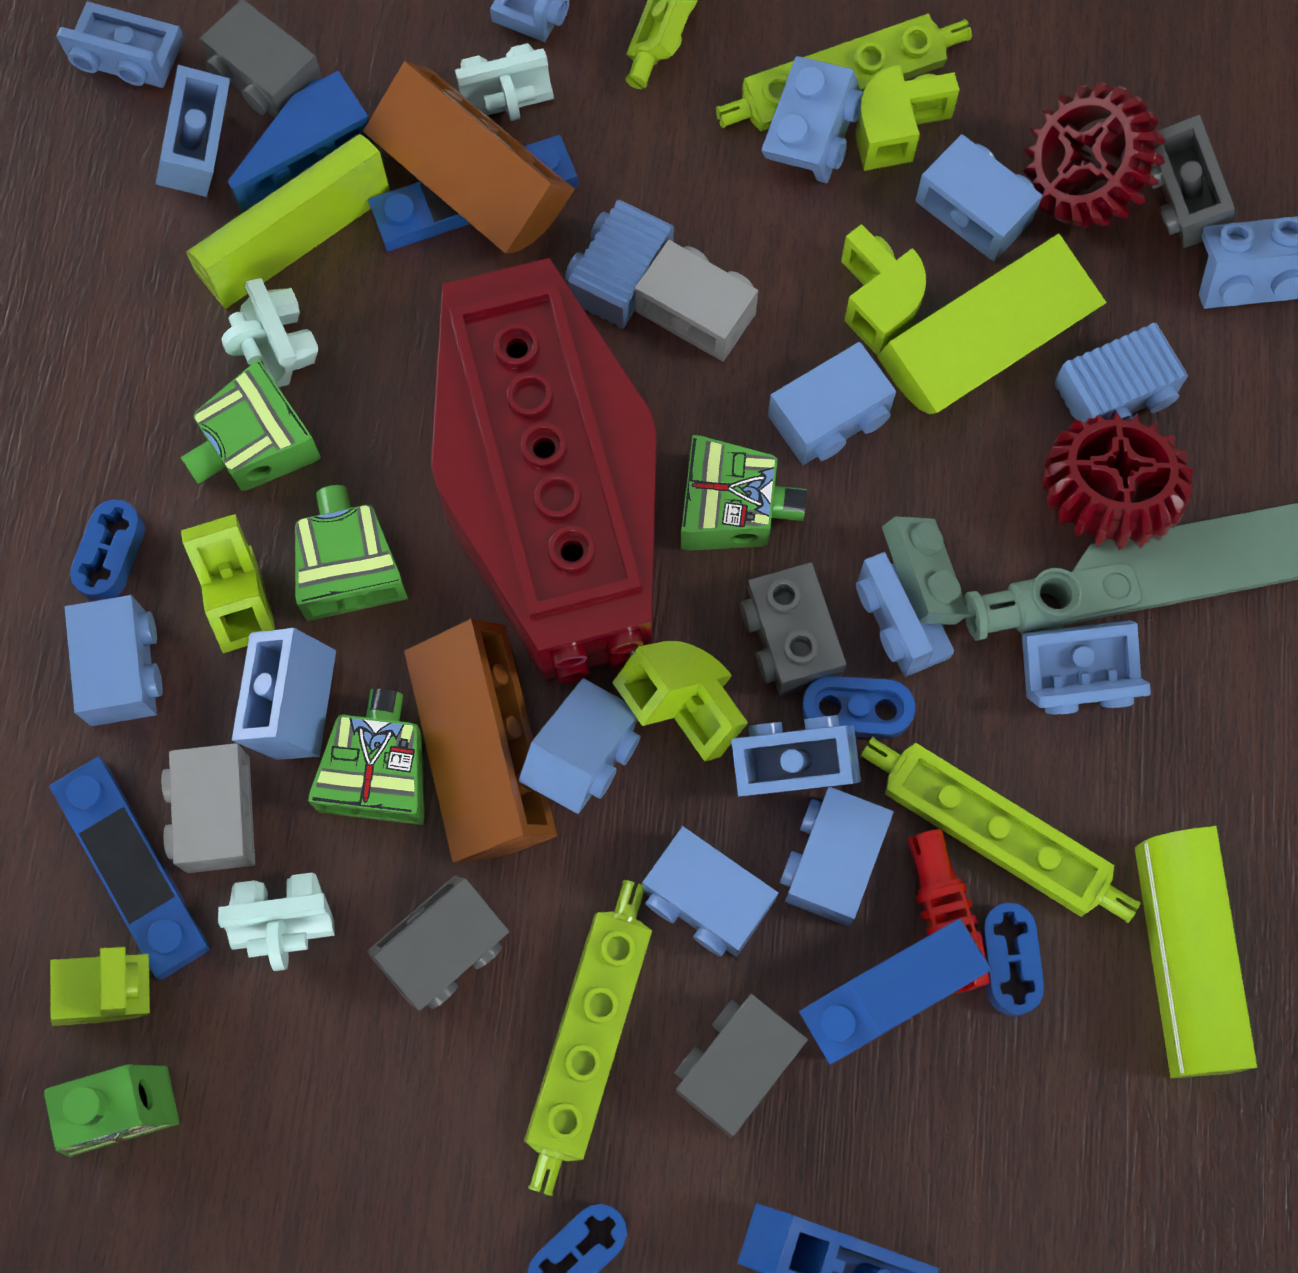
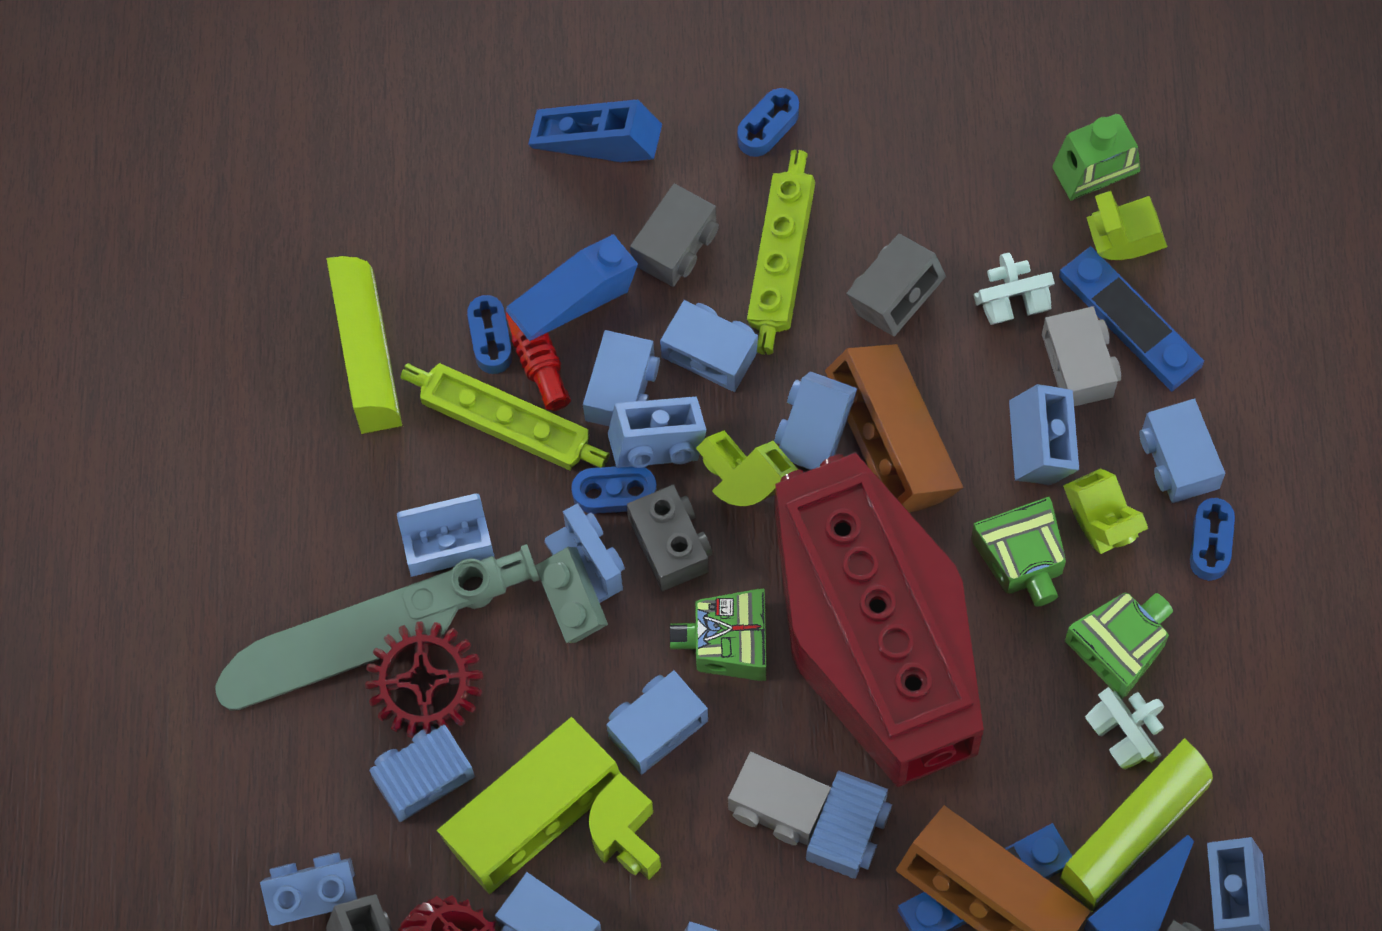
camera: 175 degrees right, 5 degrees down
torso [308,689,425,825] -> none

